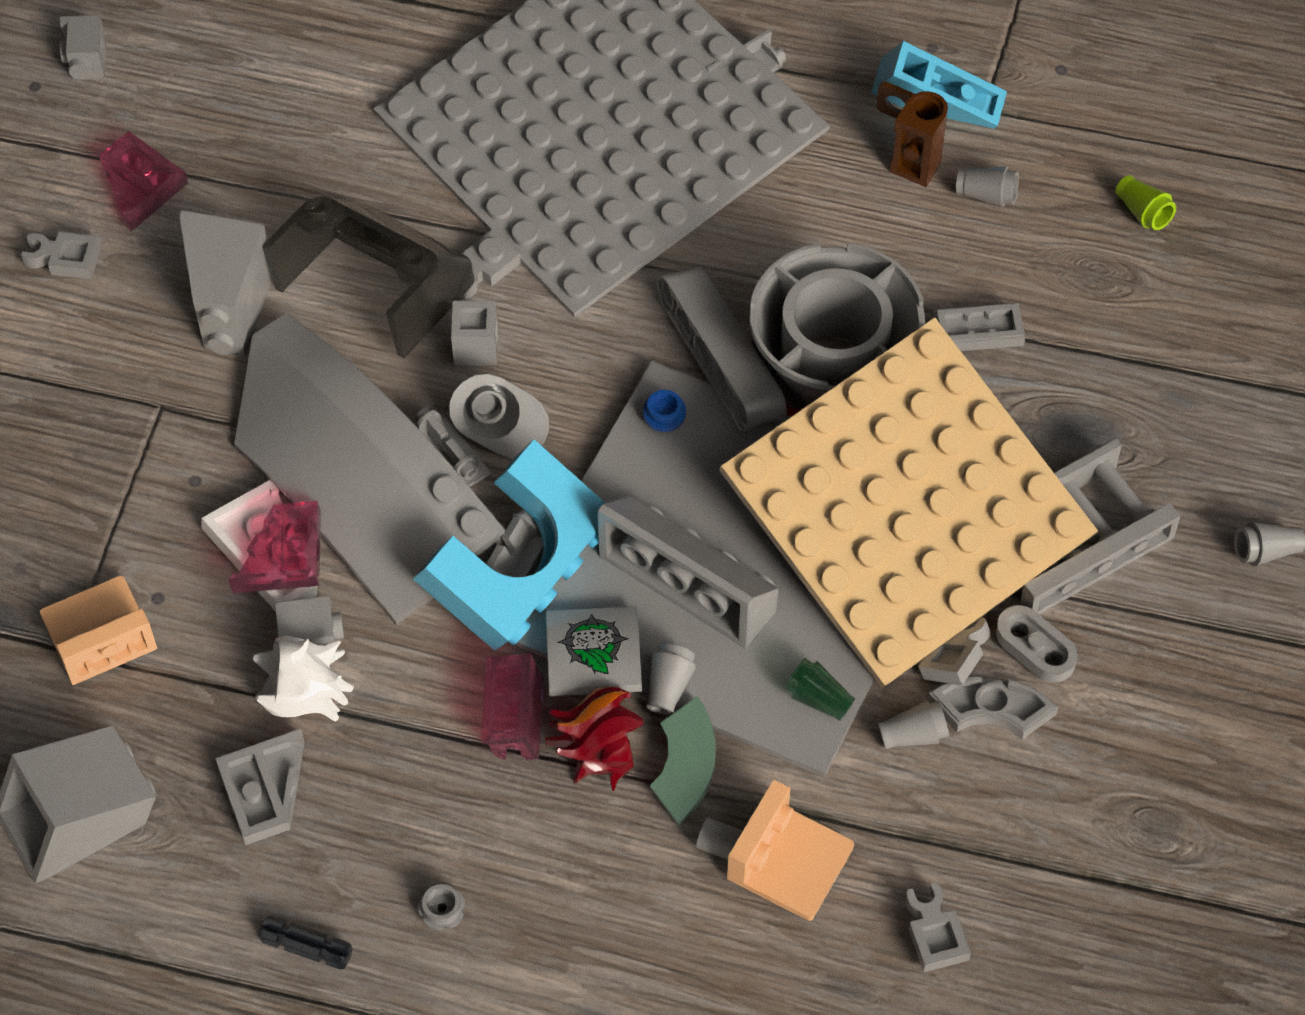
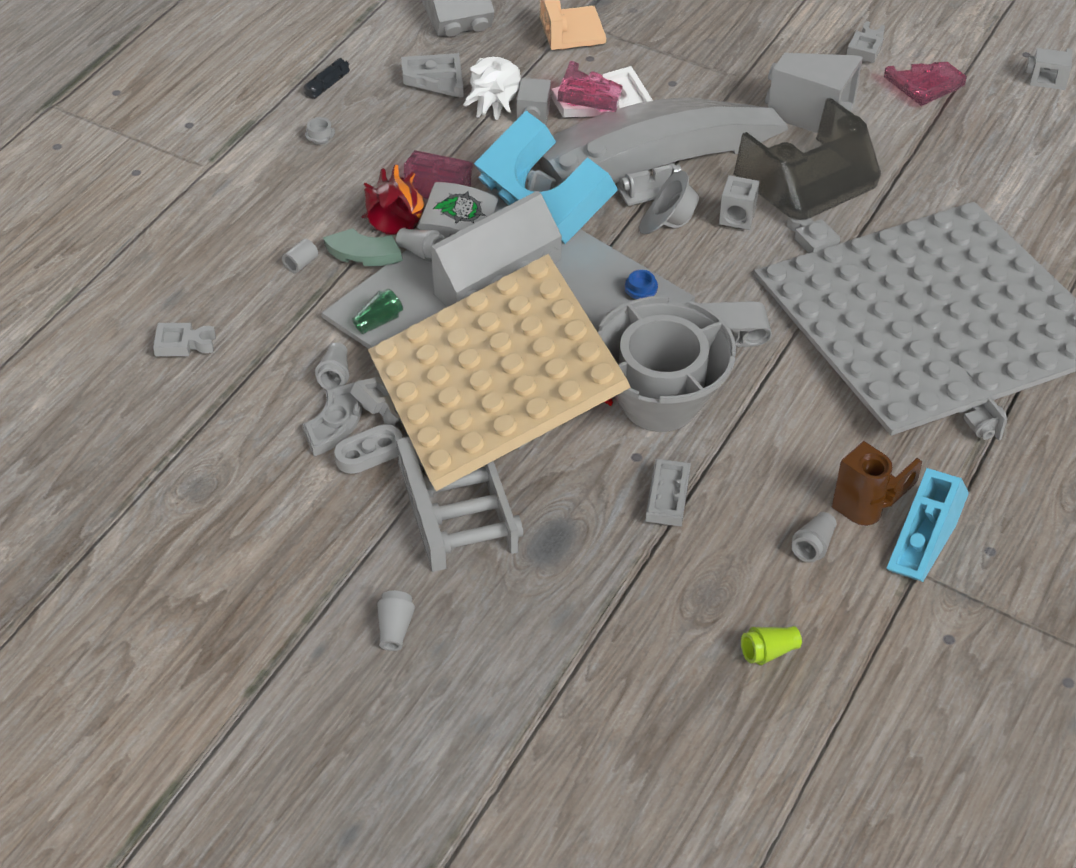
camera: 105 degrees right, 10 degrees down
light nougat bracket [727,779,854,921] -> none

